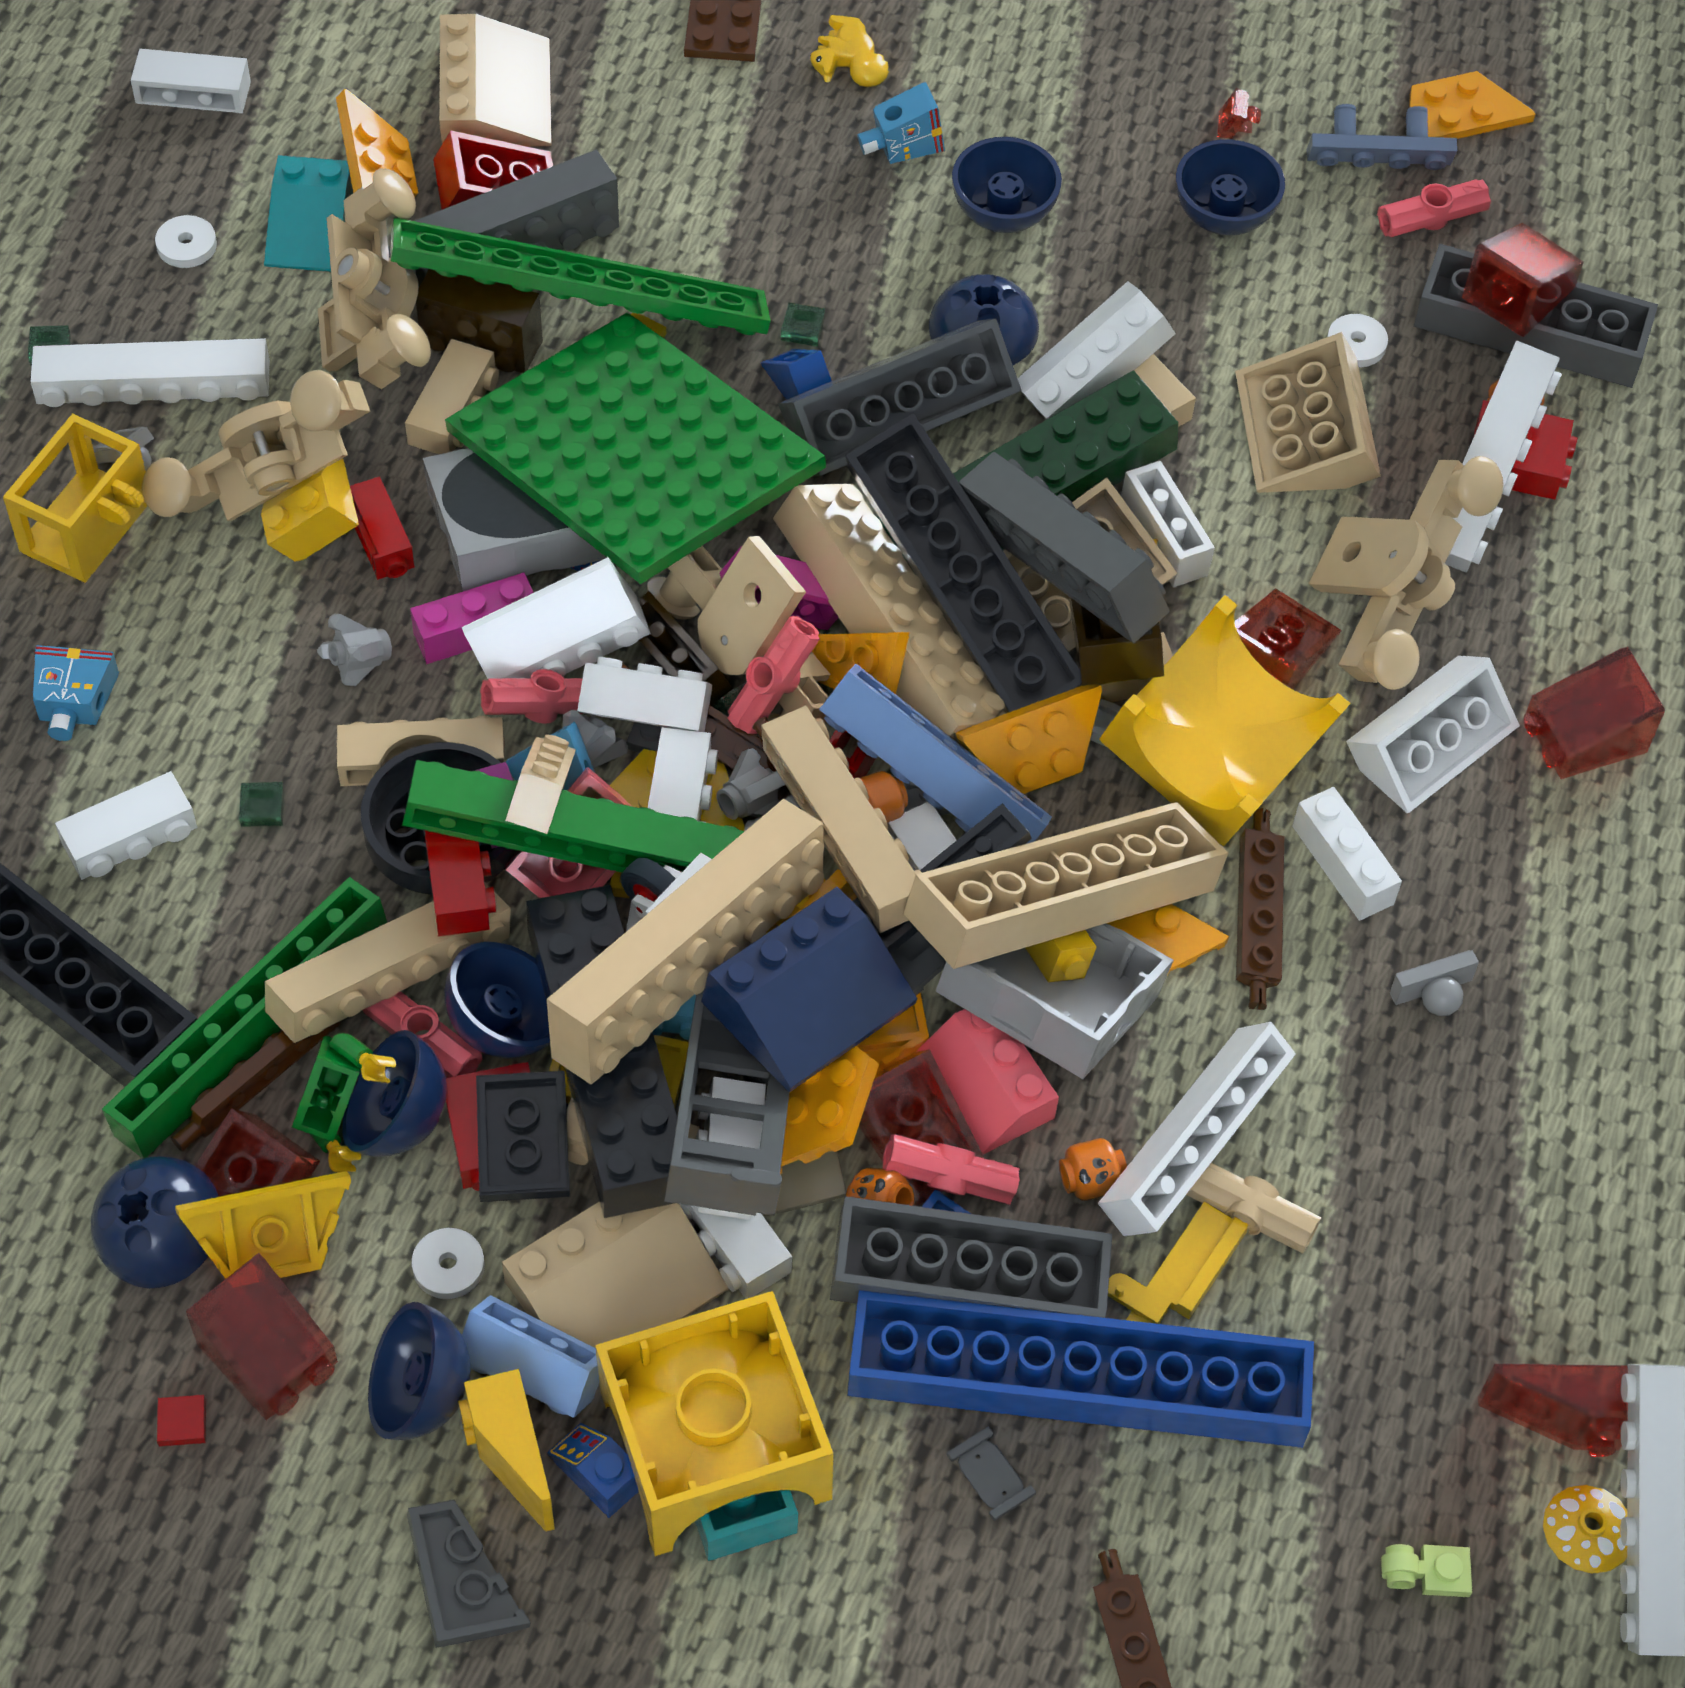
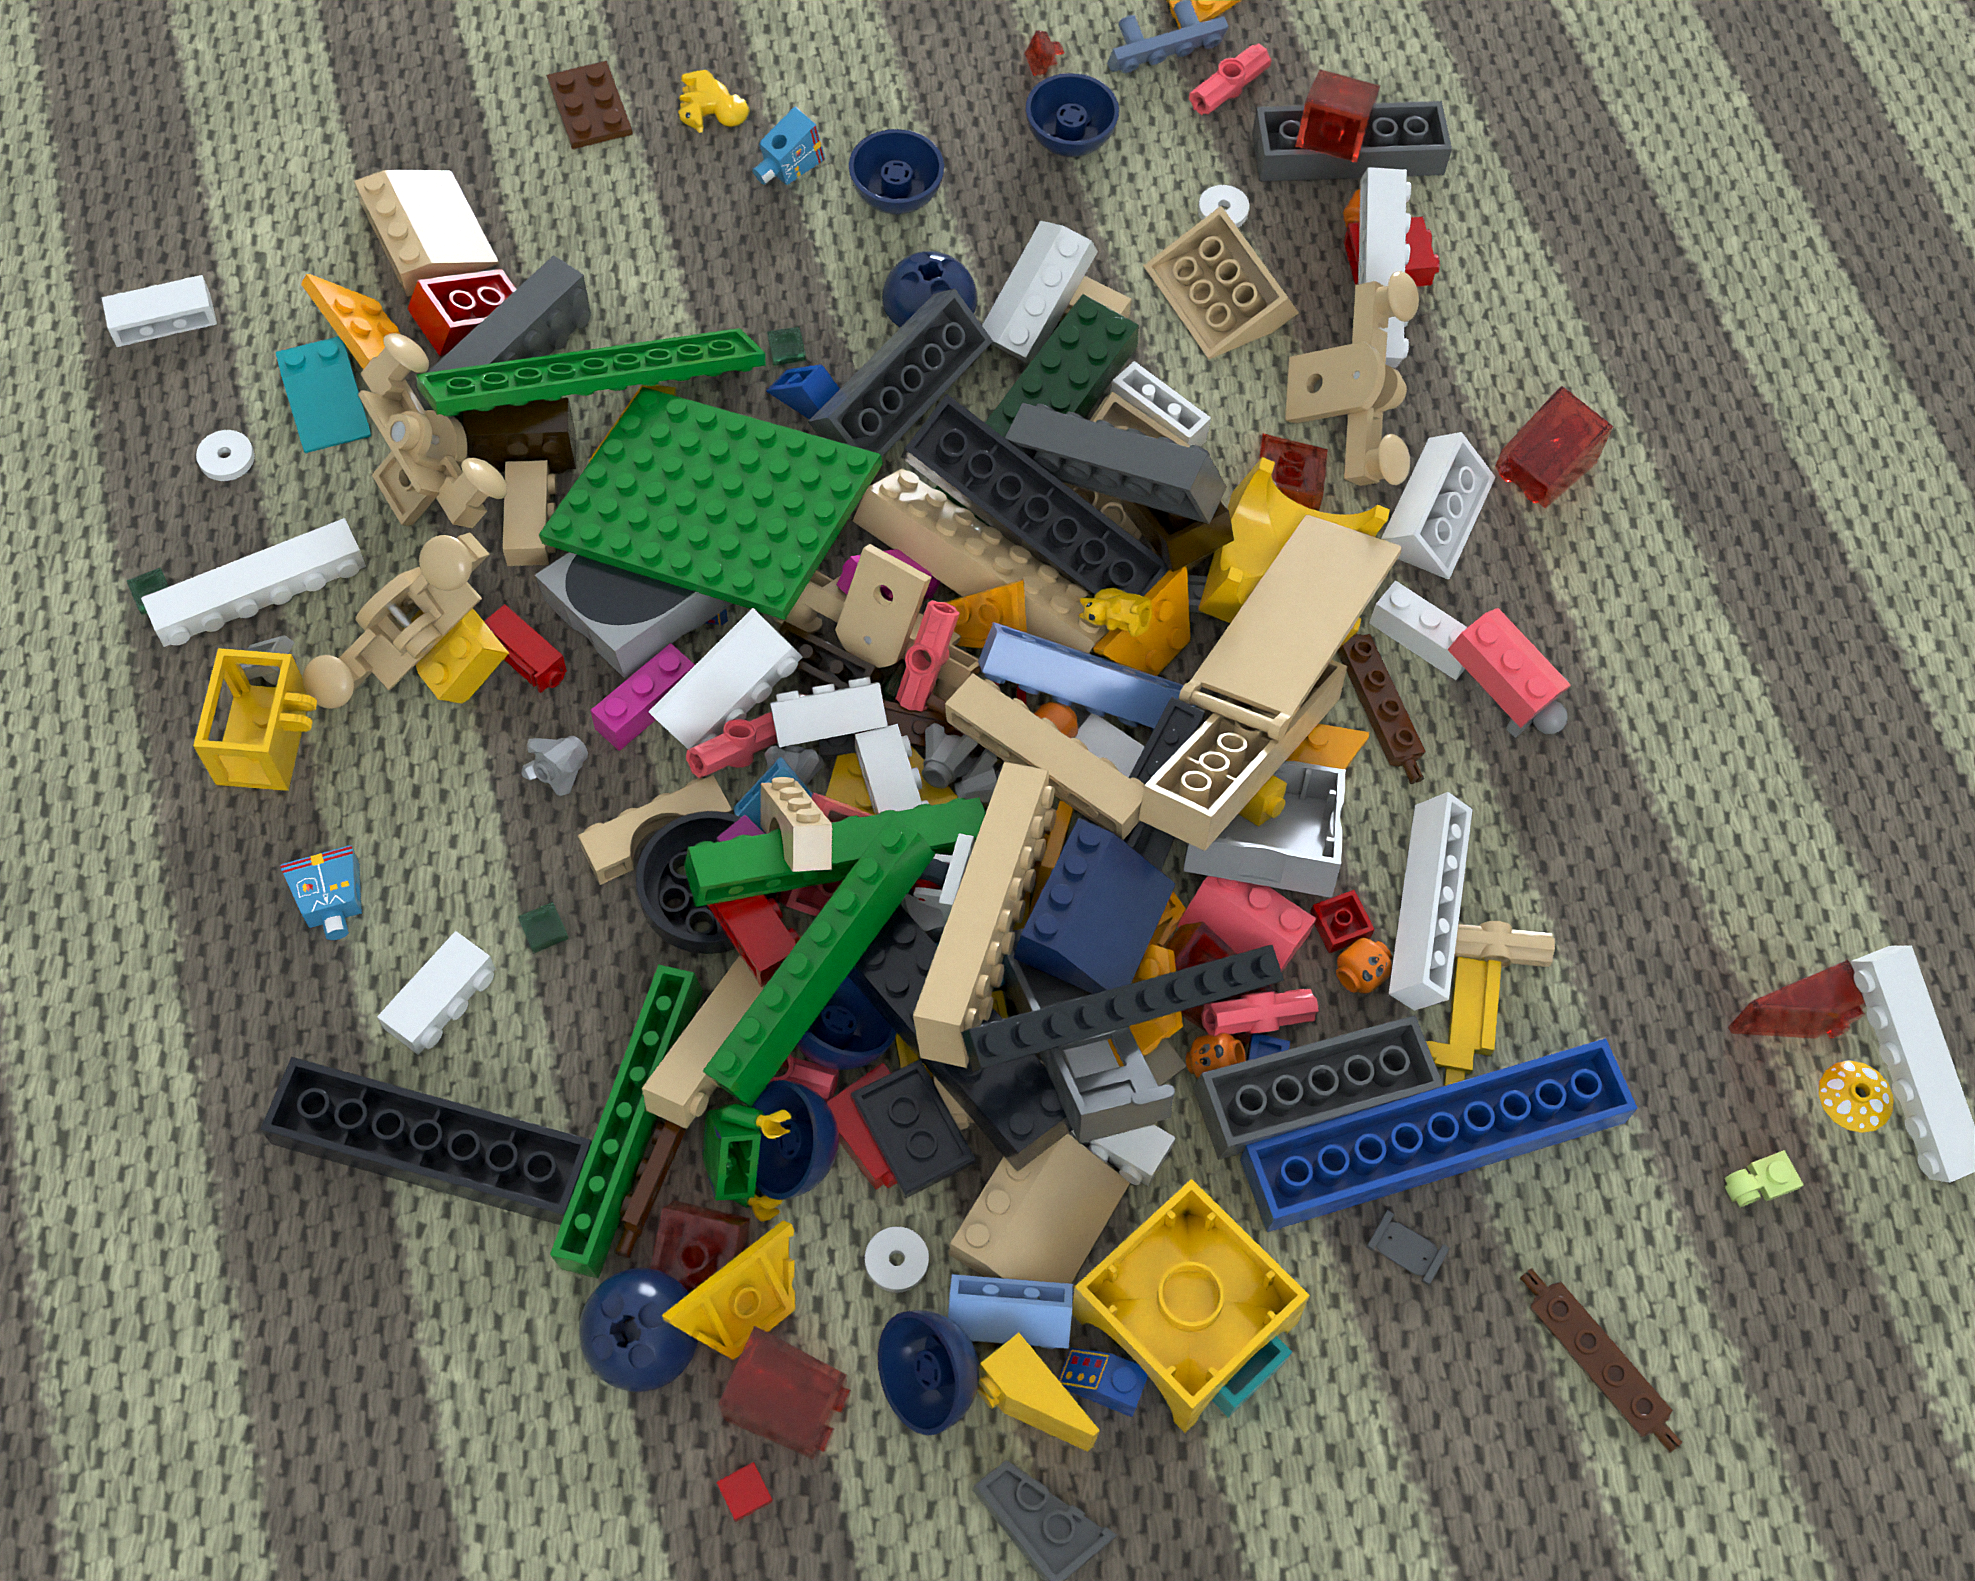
camera: 25 degrees left, 5 degrees up
none -> green brick [703,817,936,1107]
none -> black plate [961,945,1284,1072]
none -> yellow animal [1079,588,1152,637]
none -> tan flag [1179,515,1401,741]
none -> red piece [1309,890,1375,954]
none -> coral slope [1448,608,1571,728]

